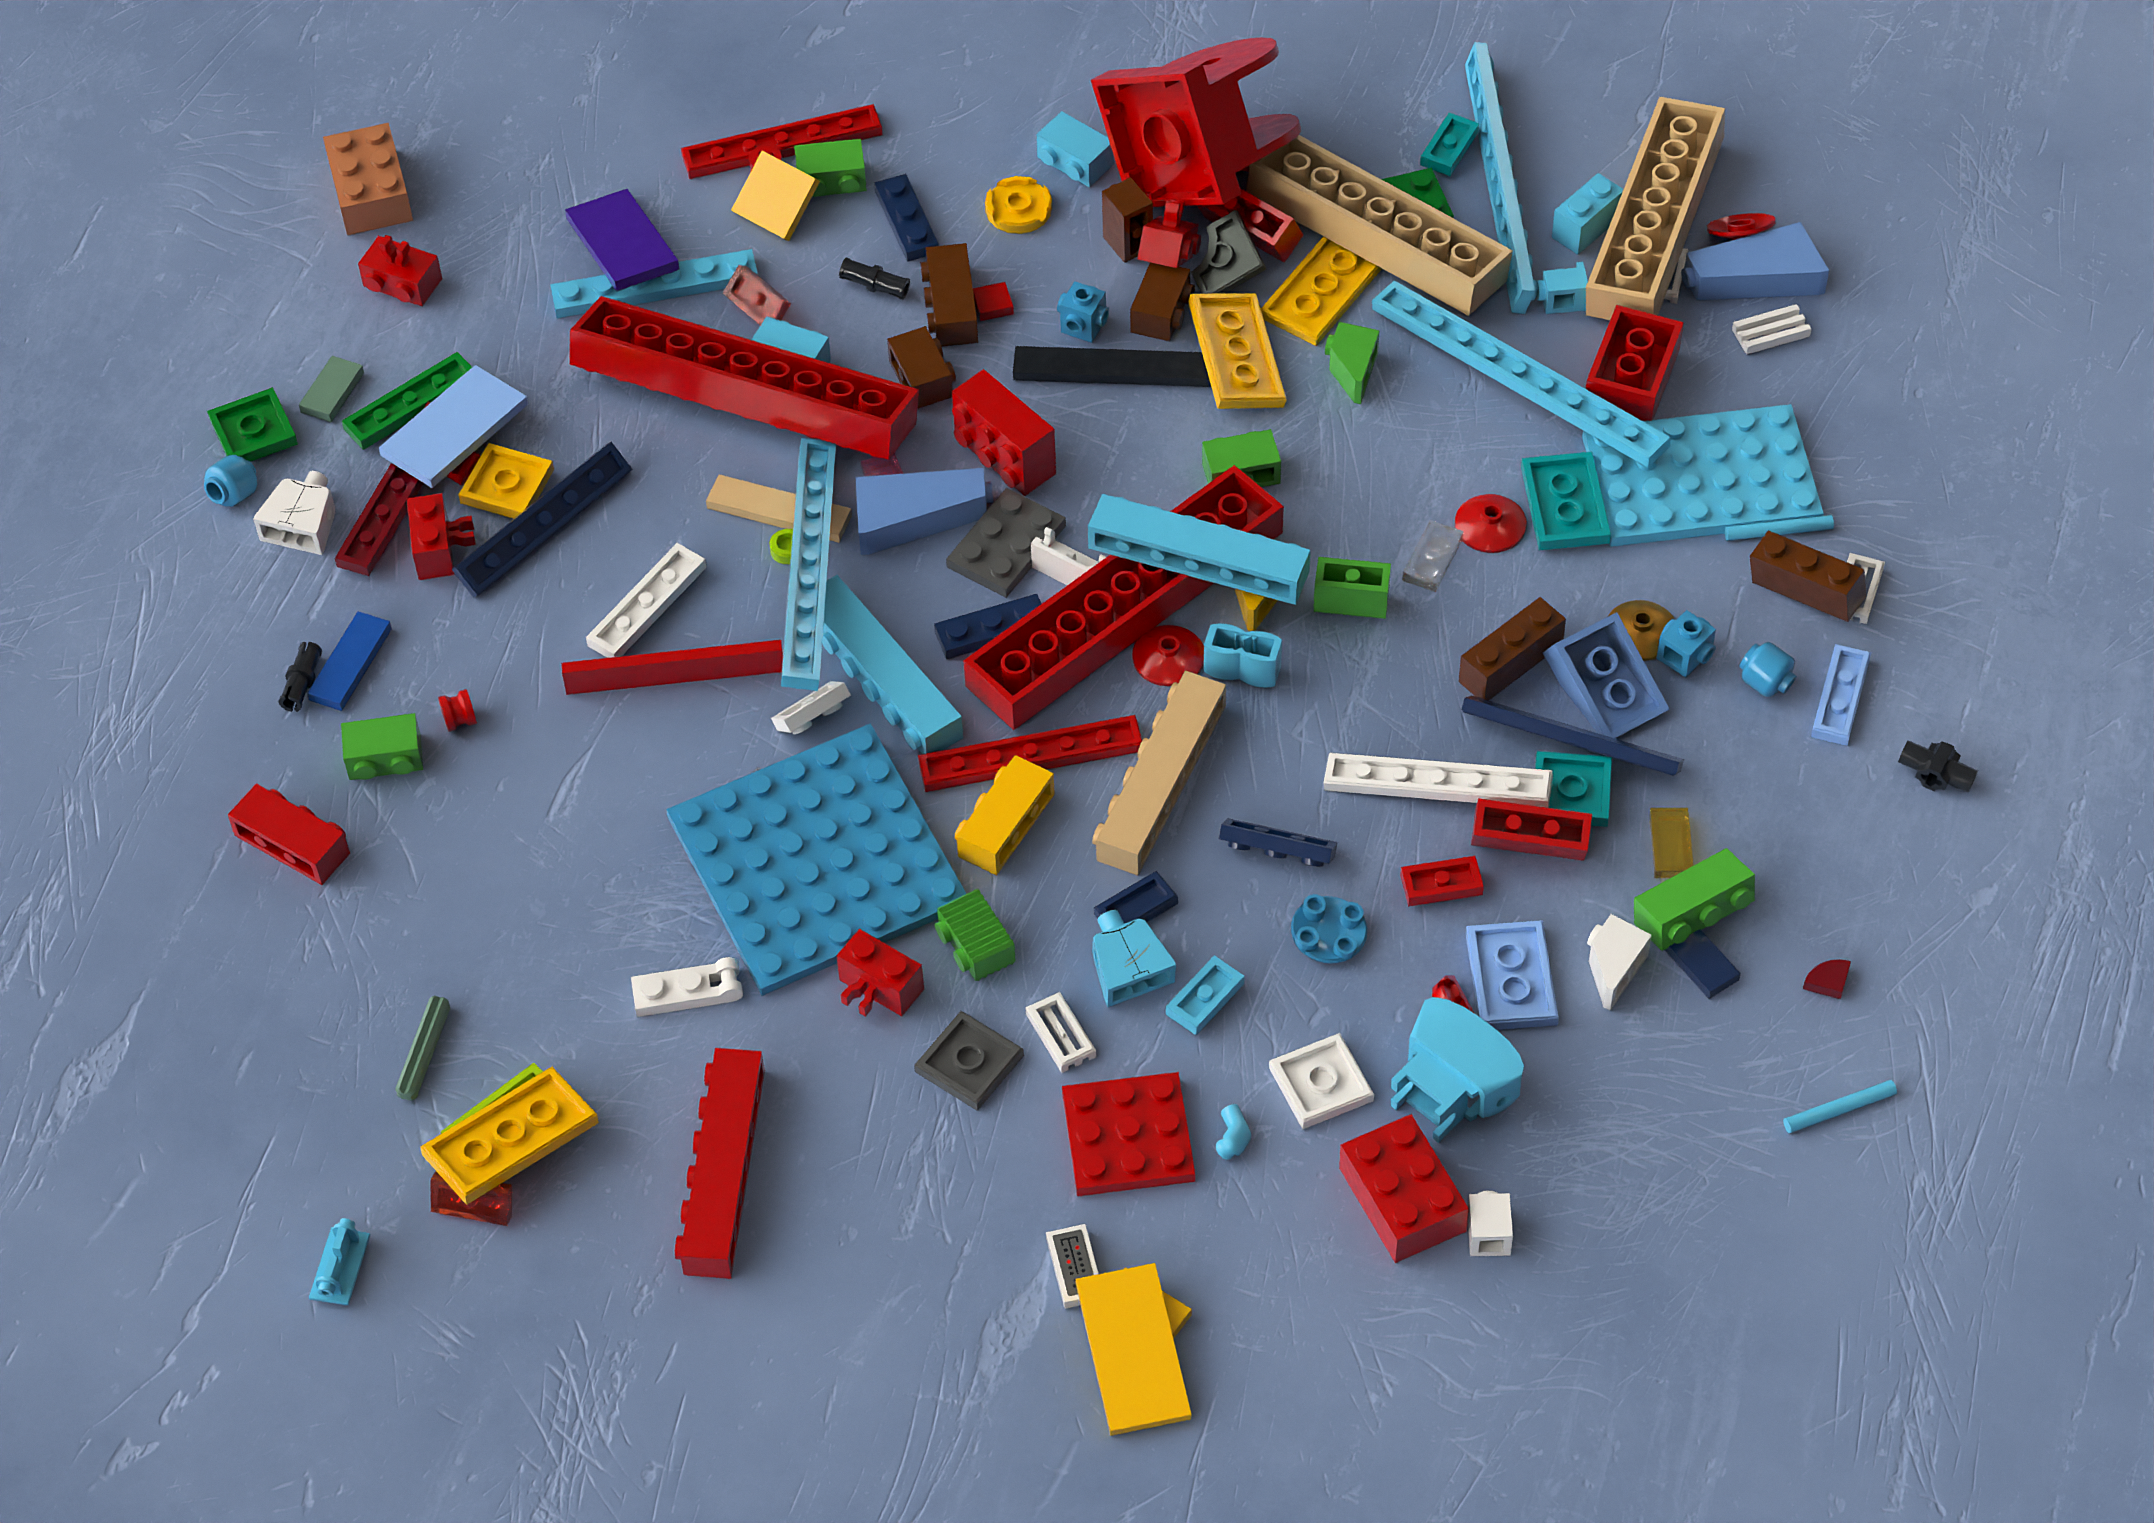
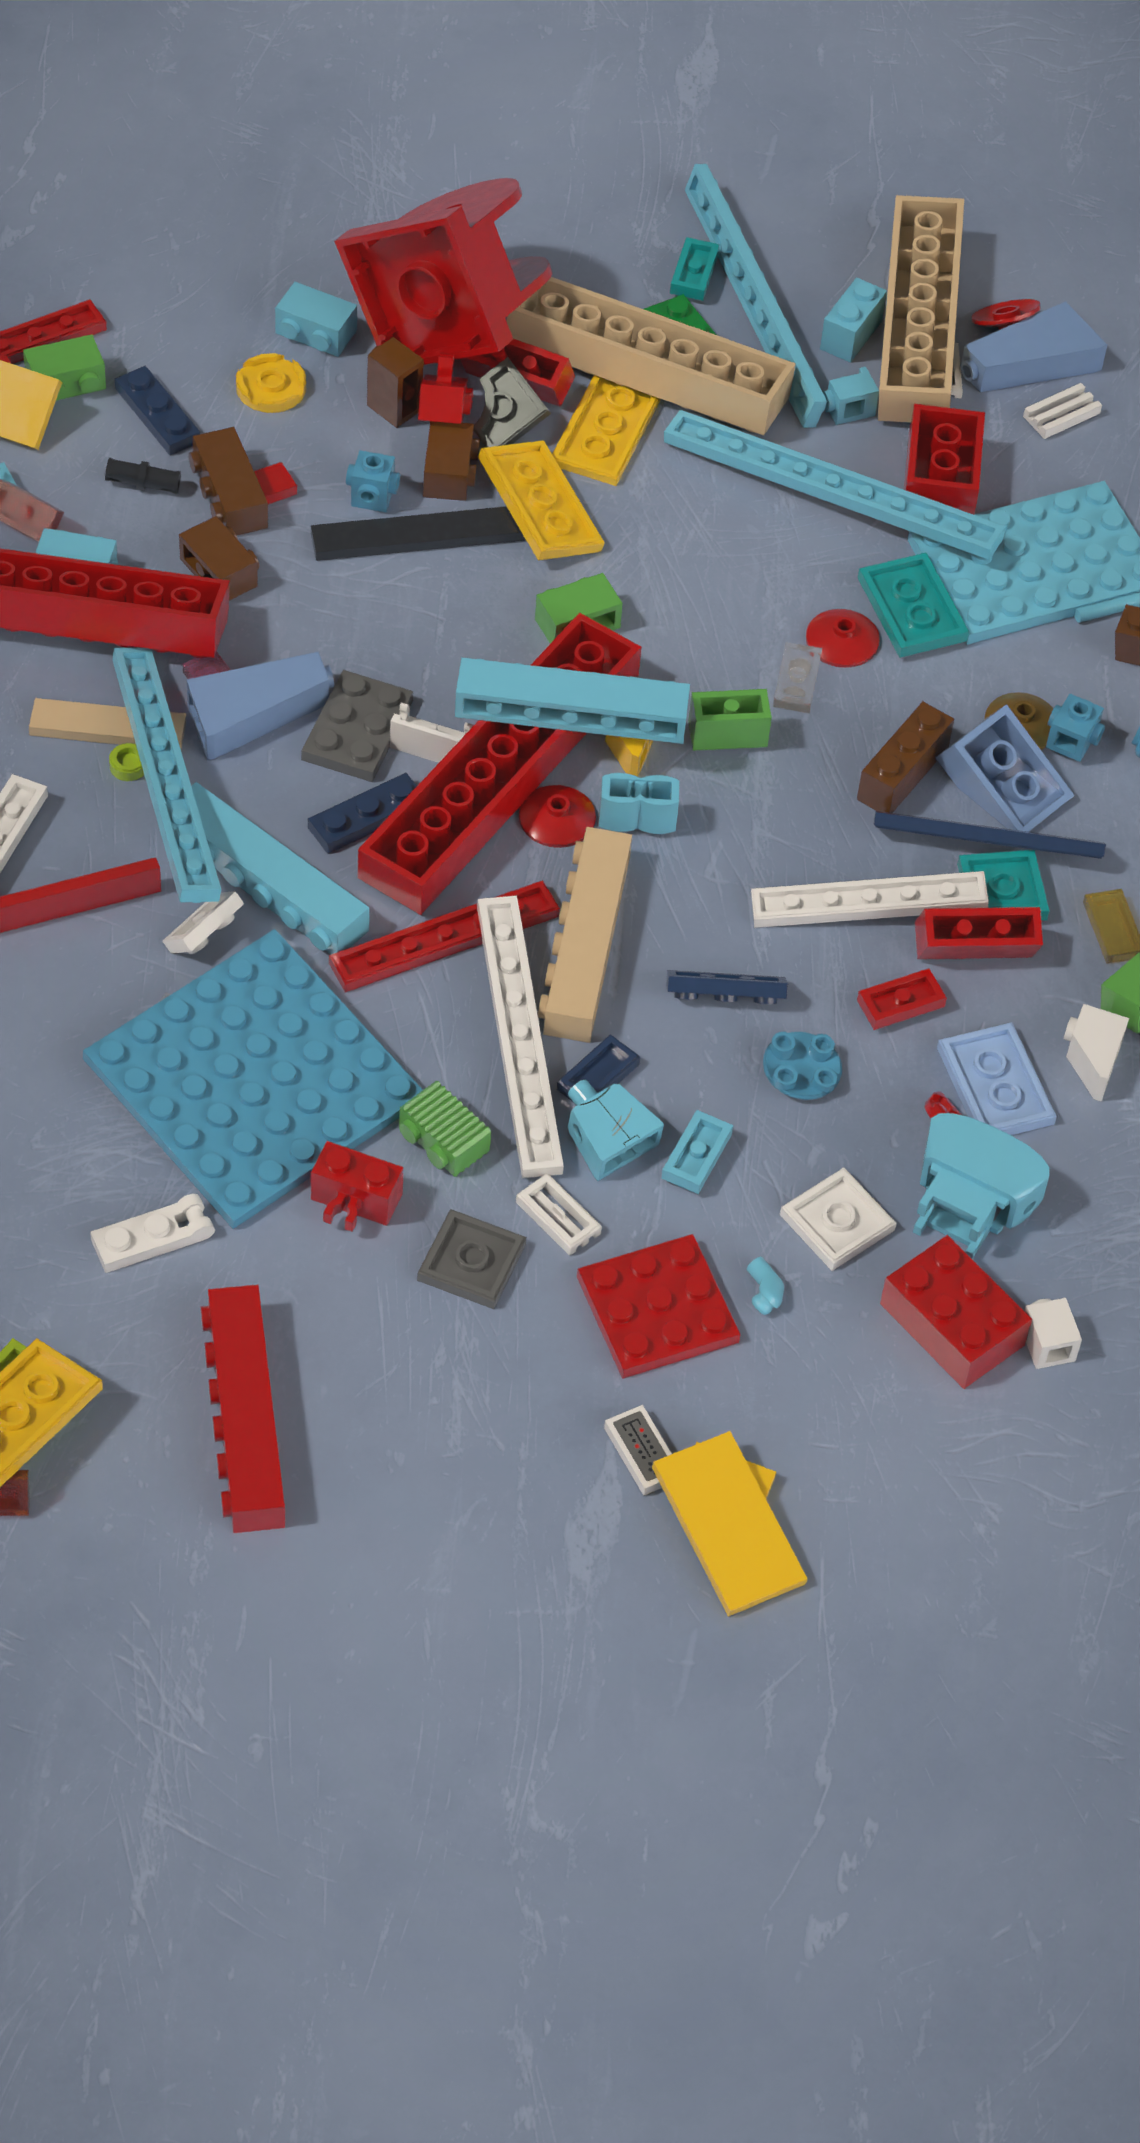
camera: 20 degrees left, 0 degrees up
red brick [952,369,1056,496] -> none
yellow brick [955,755,1055,876] -> none
bright green slope [1325,322,1380,404] -> none
none -> white plate [477,896,564,1178]

